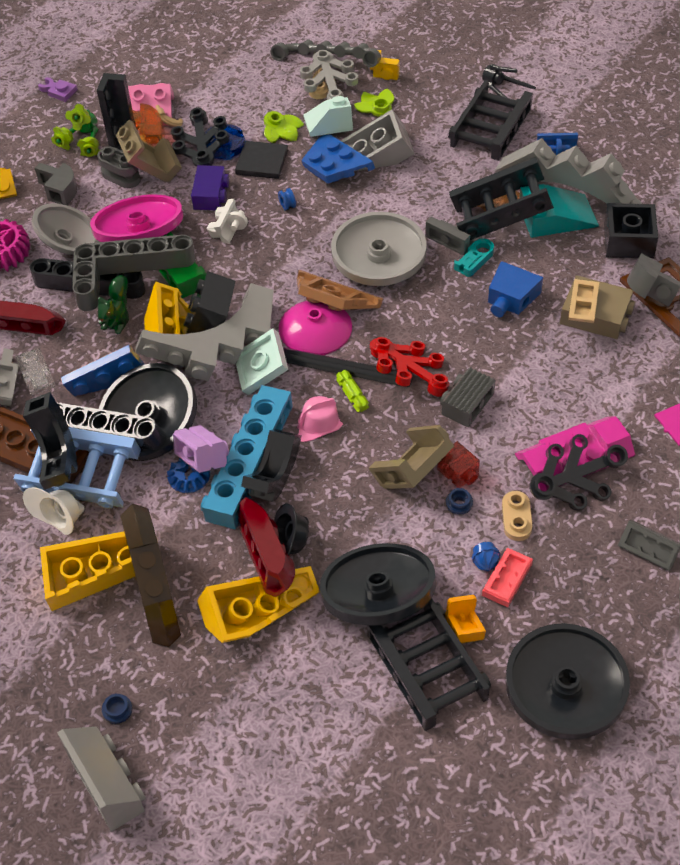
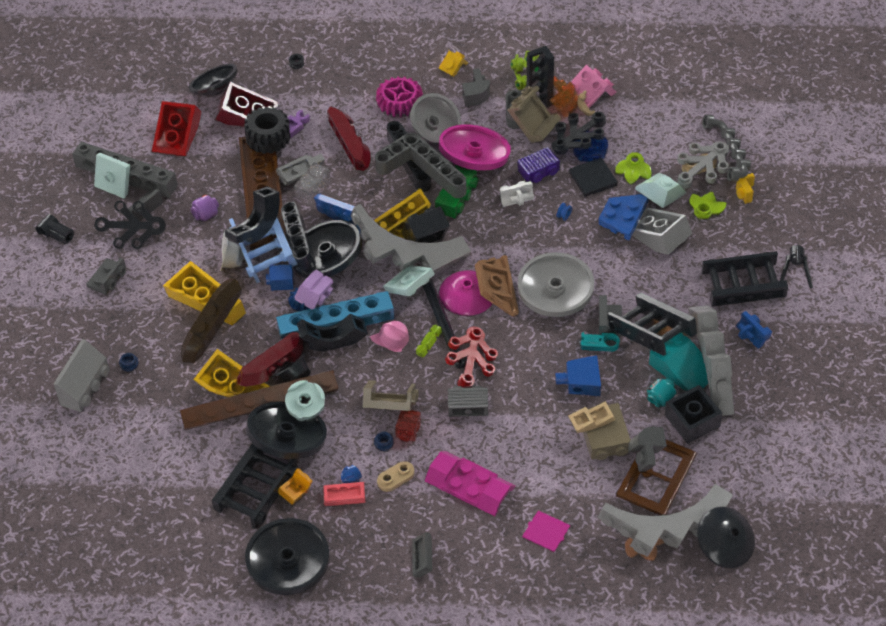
camera: 55 degrees right, 0 degrees up
medium lavender plate [38,77,78,102] -> none
dark green animal [98,275,129,334] -> none
black plant [529,434,628,511] -> none
none -> reddish brown plate [180,370,339,430]
none -> blue brick [266,264,294,291]
none -> light aqua plate [285,380,325,421]
none -> teal head [647,378,676,407]

